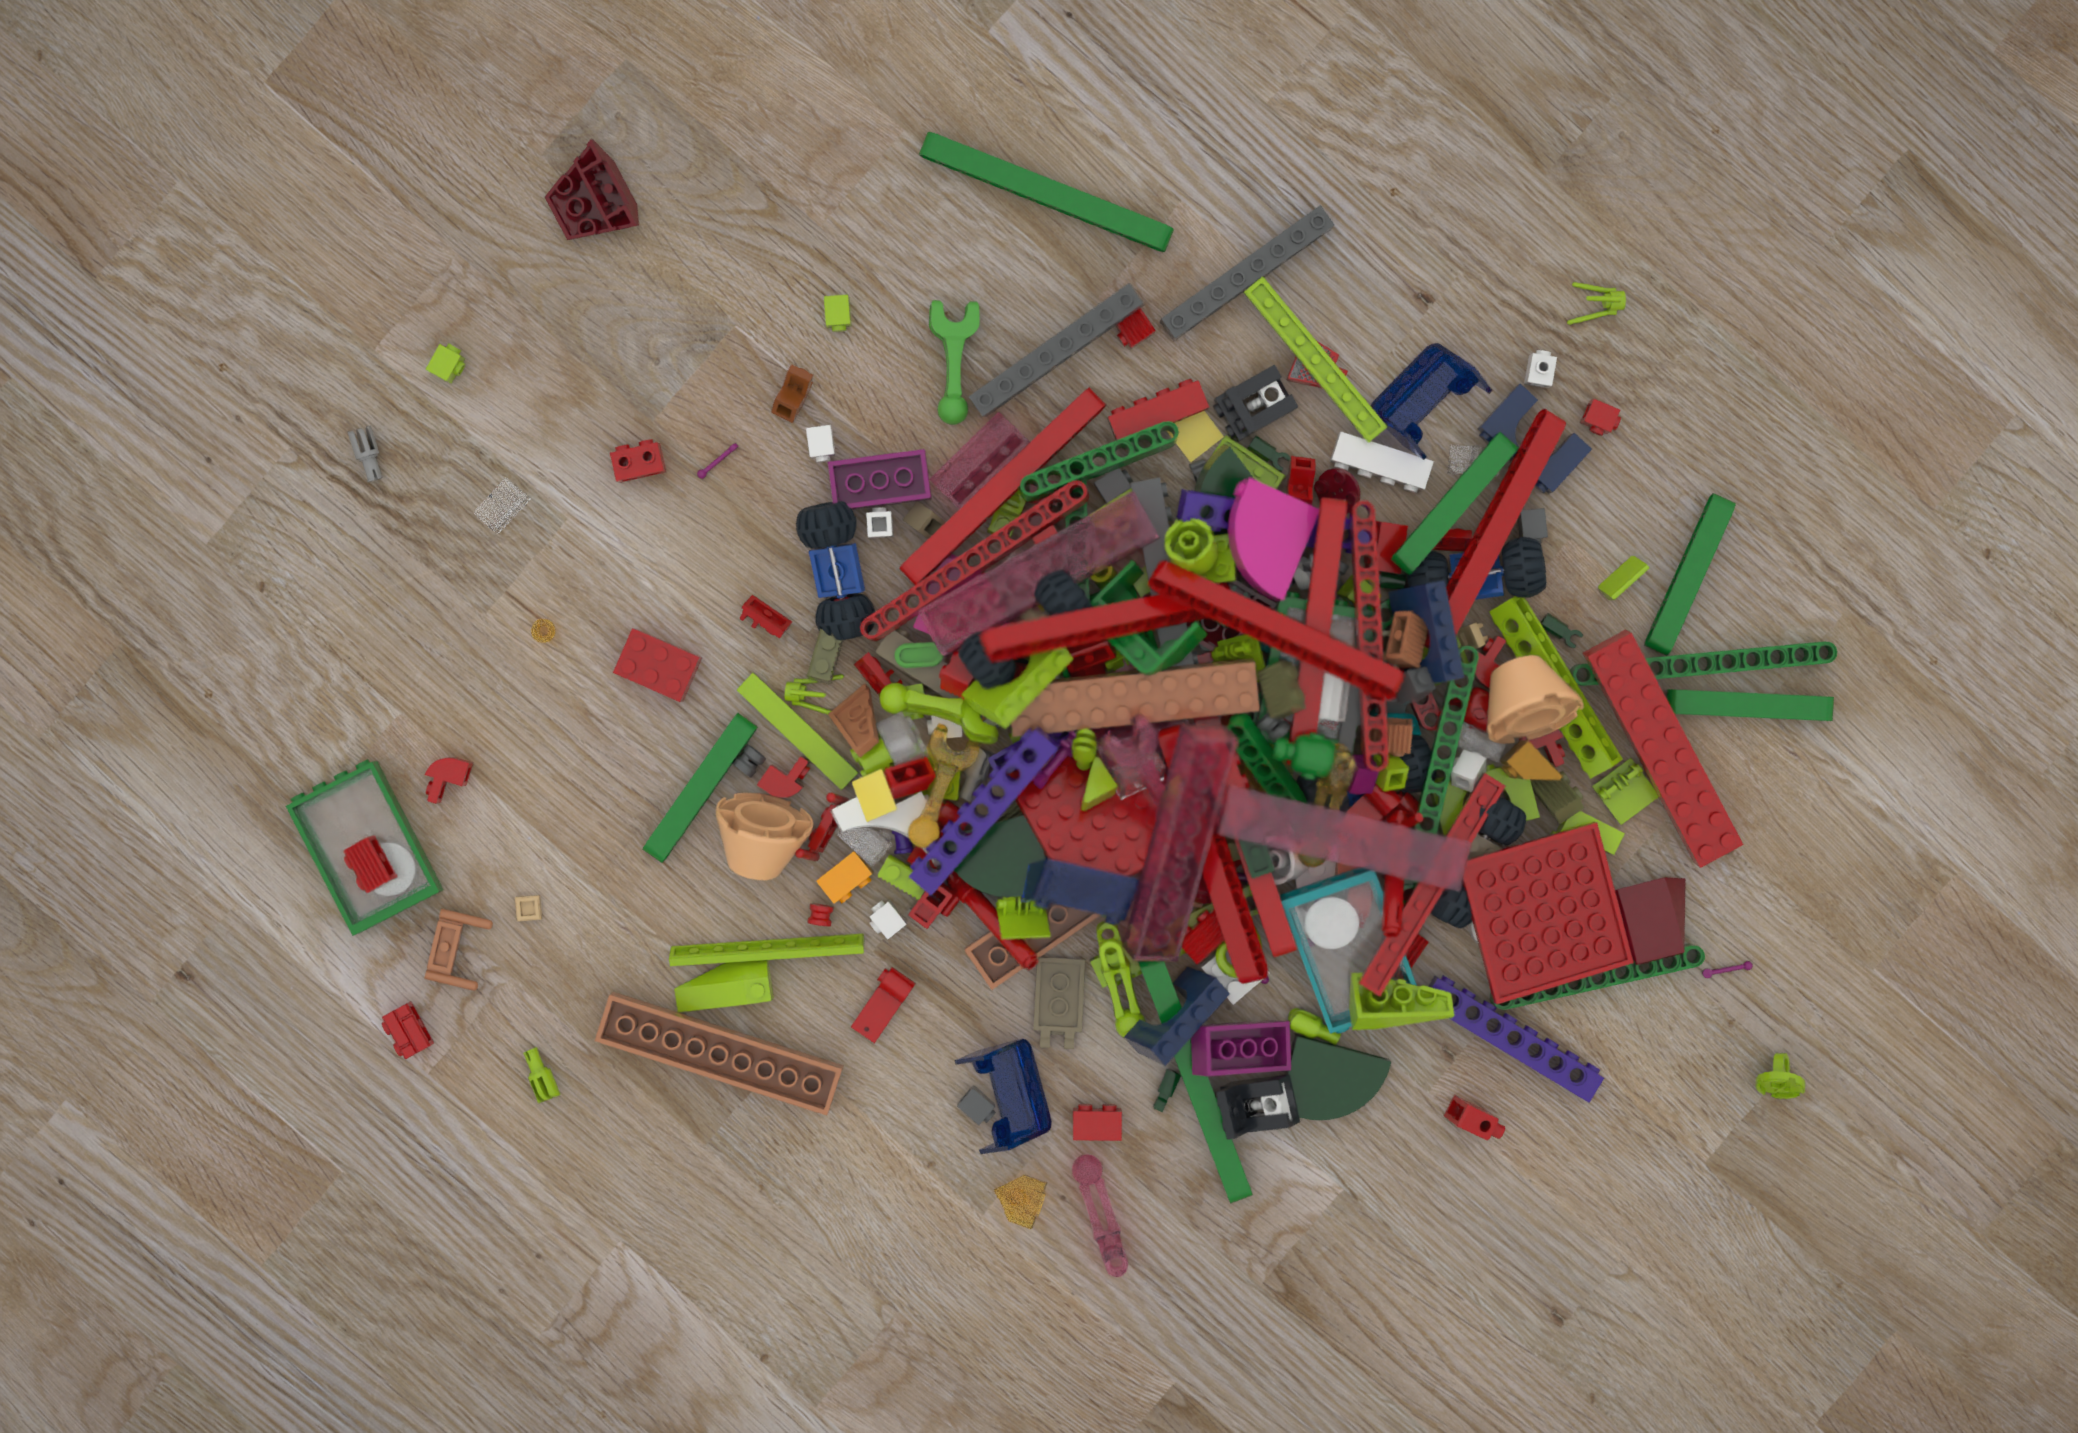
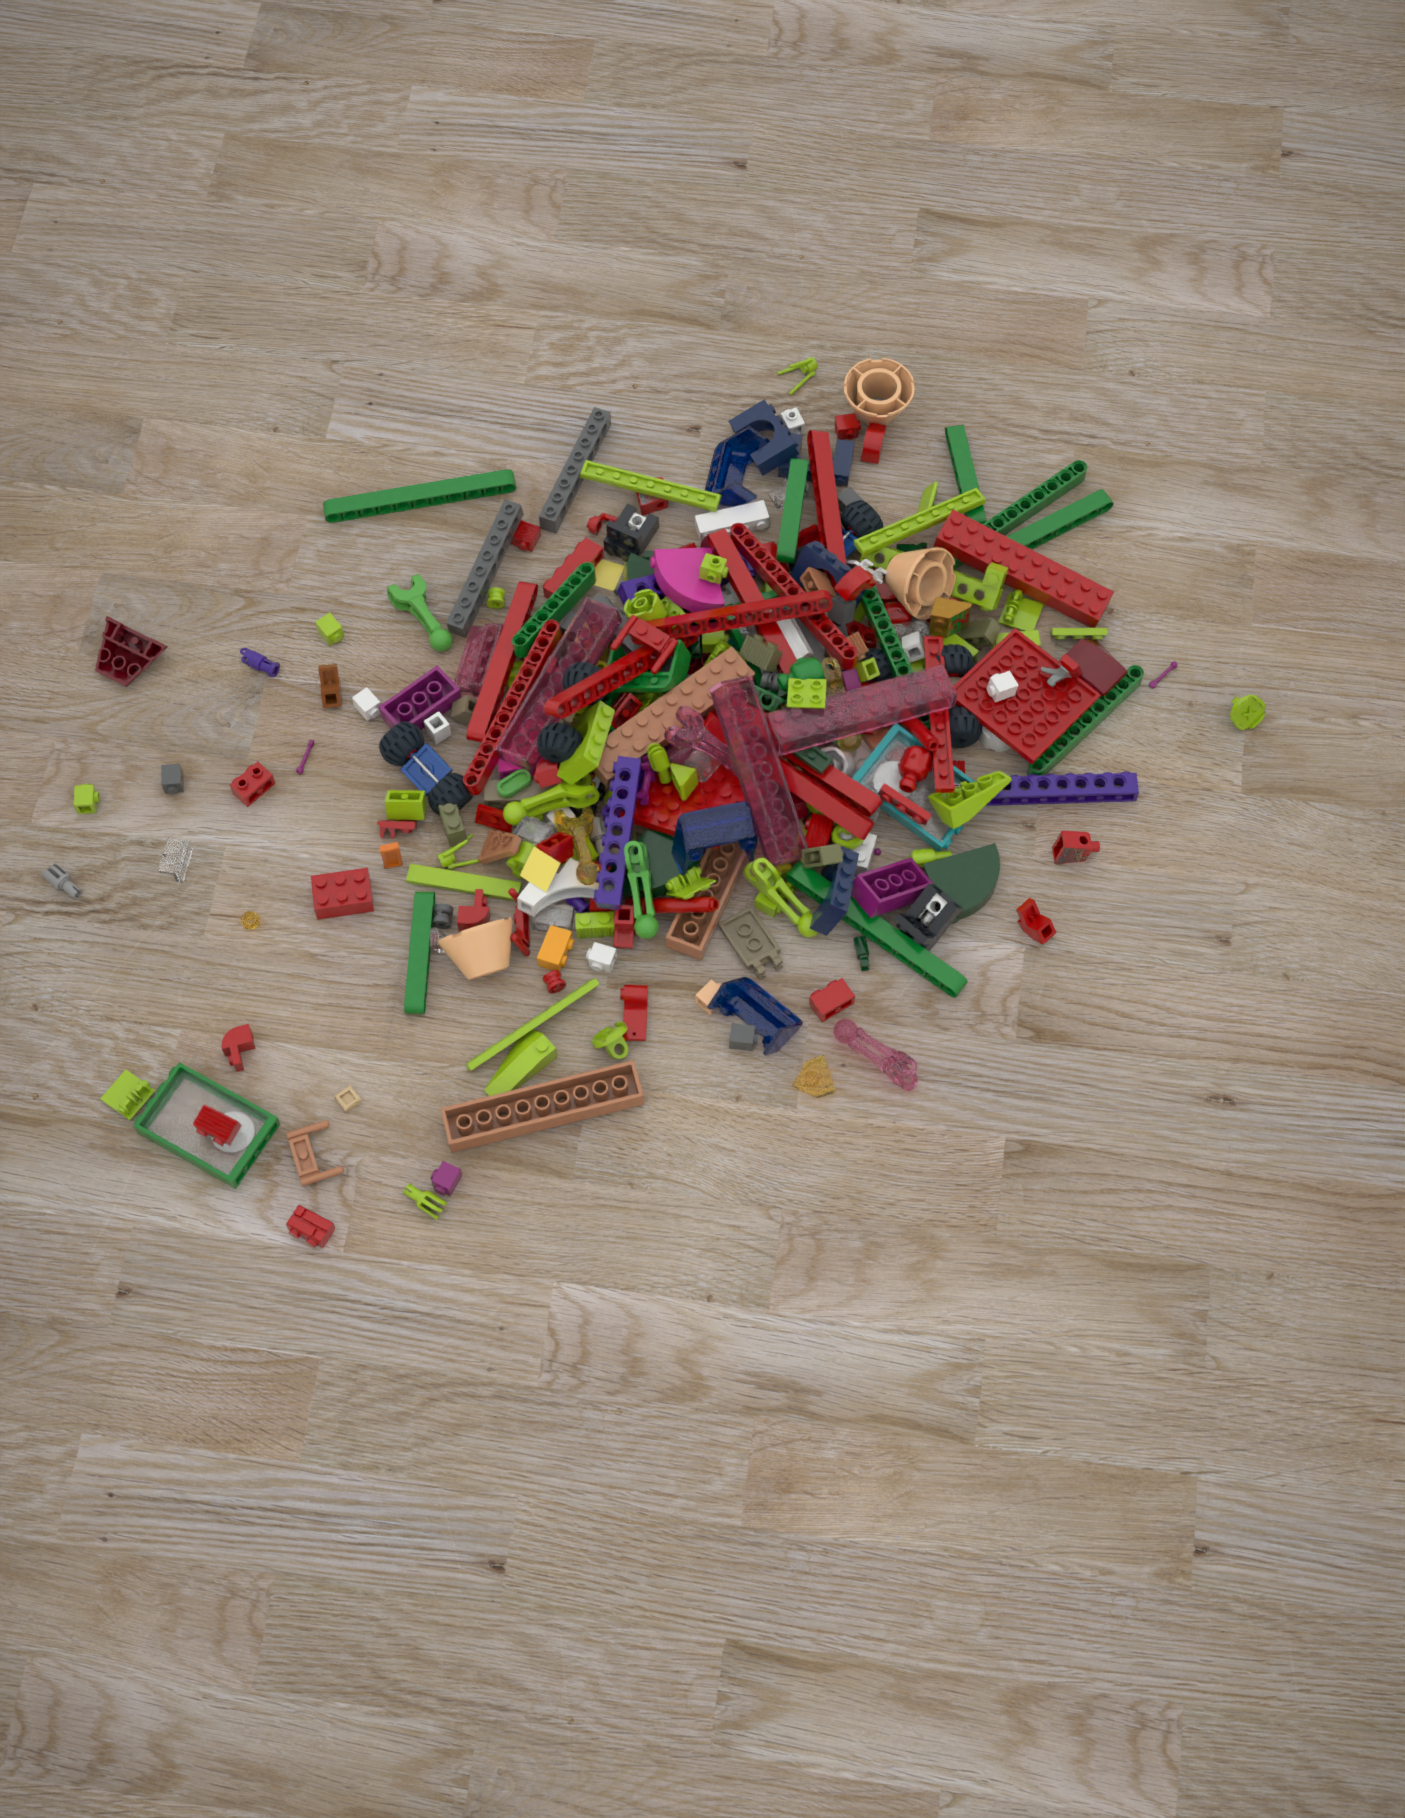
camera: 30 degrees left, 25 degrees down
none -> lime hinge [100,1069,156,1121]
none -> dark grey brick [161,764,184,794]
none -> dark purple piece [240,648,280,677]
none -> orange tile [379,842,403,869]
none -> lime brick [385,790,427,821]
none -> clear tile [430,927,446,953]
none -> magenta brick [431,1161,462,1196]
none -> lime wheel [487,587,505,609]
none -> red plate [587,513,618,535]
none -> lime tile [591,1021,628,1059]
none -> red plate [610,615,679,674]
none -> bright green piece [624,841,659,939]
none -> light nougat brick [696,980,726,1015]
none -> lime brick [699,553,729,584]
none -> dark blue arch [728,399,799,476]
none -> lime hinge [787,678,827,709]
none -> olive brick [801,844,843,869]
none -> red brick [834,566,877,601]
none -> light nougat cone [844,358,915,426]
none -> white flag [846,559,887,584]
none -> lime tile [854,488,986,556]
none -> red brick [861,422,887,464]
none -> red plate [878,783,932,825]
none -> red piece [897,746,933,793]
none -> lime brick [982,562,1009,590]
none -> white brick [986,671,1019,702]
none -> red brick [1016,898,1057,945]
none -> piece [1041,653,1083,687]
none -> lime plate [1050,628,1108,640]

